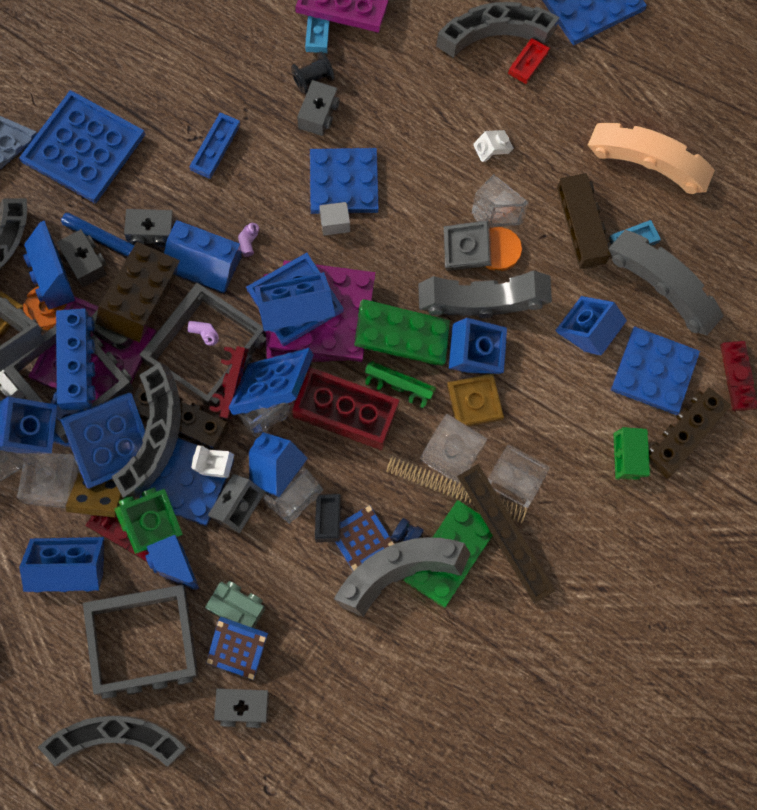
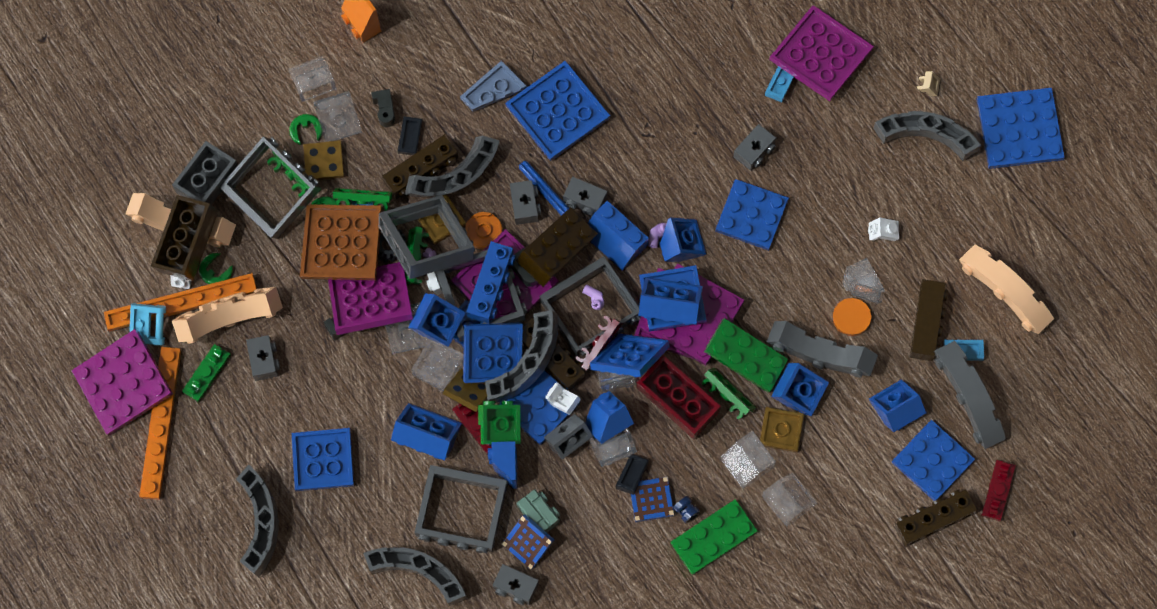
camera: 30 degrees right, 0 degrees up
blue slope [23,221,75,310] -> none
blue plate [189,112,241,179] -> none
black hose [291,52,334,94] -> none
light grey panel [319,202,350,236] -> none
dark grey brick [334,537,471,617] -> none
tan piece [386,456,528,524] -> none
dark grey tile [444,220,492,271] -> none
dark brown plate [457,464,555,604] -> none
red plate [508,38,550,84] -> none
green hinge [613,427,650,480] -> none
none -> blue slope [660,217,706,262]

